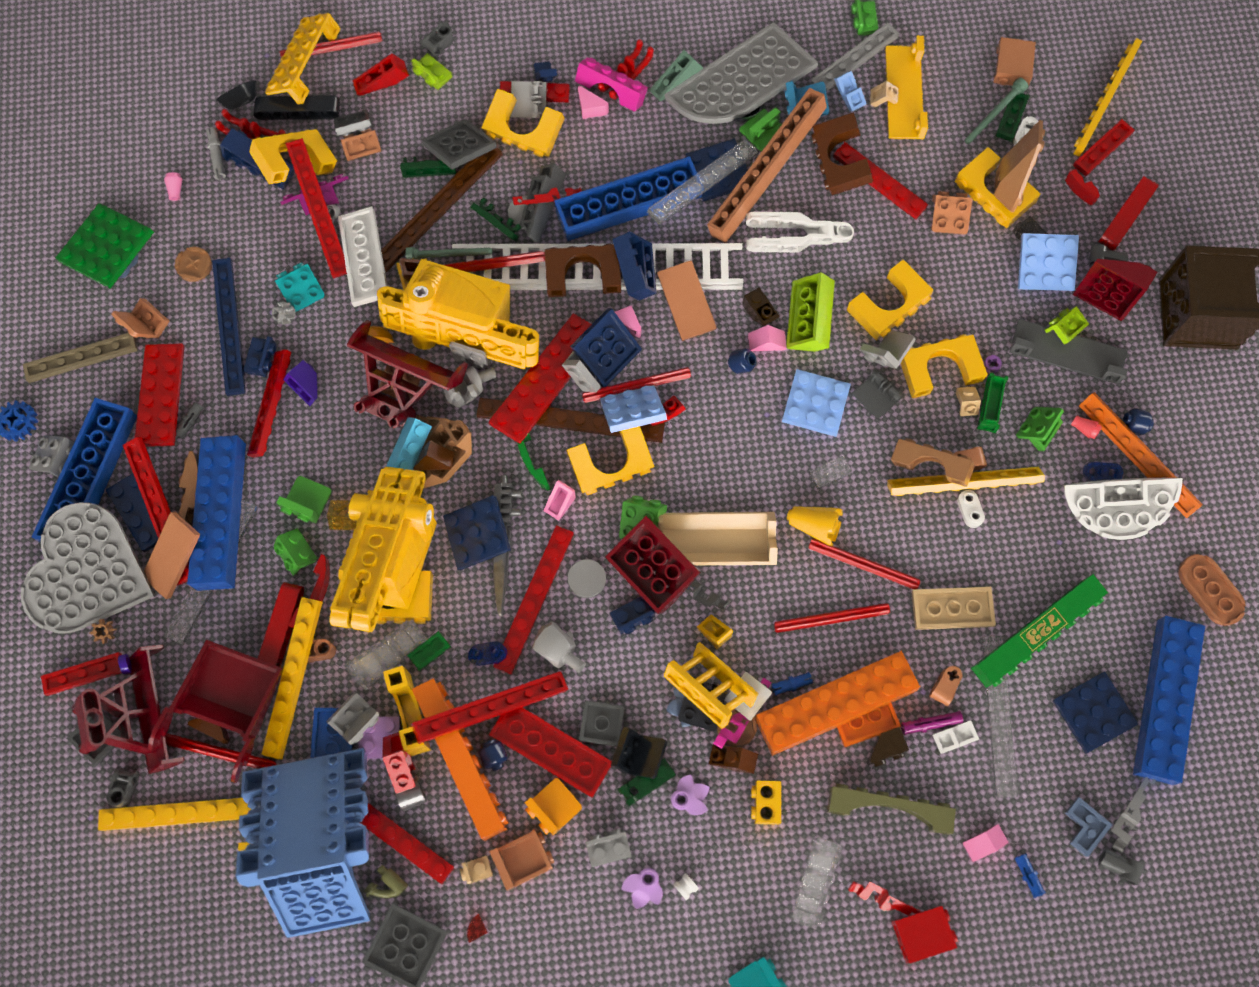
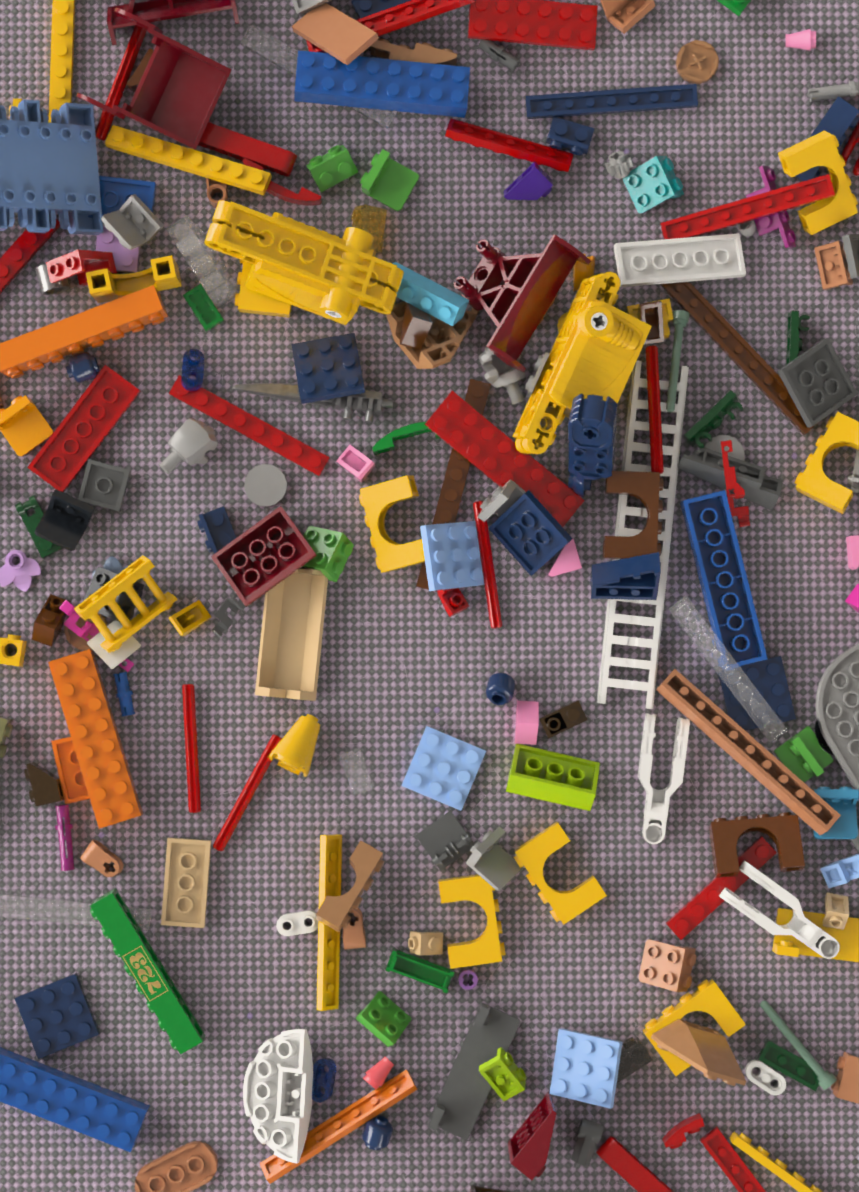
camera: 95 degrees right, 15 degrees up
red plate [411,671,568,744] -> none
nougat tile [657,260,717,341] -> none
white slope [933,720,979,754] -> none
none -> dark blue brick [568,394,617,498]
none -> white piece [719,860,840,959]

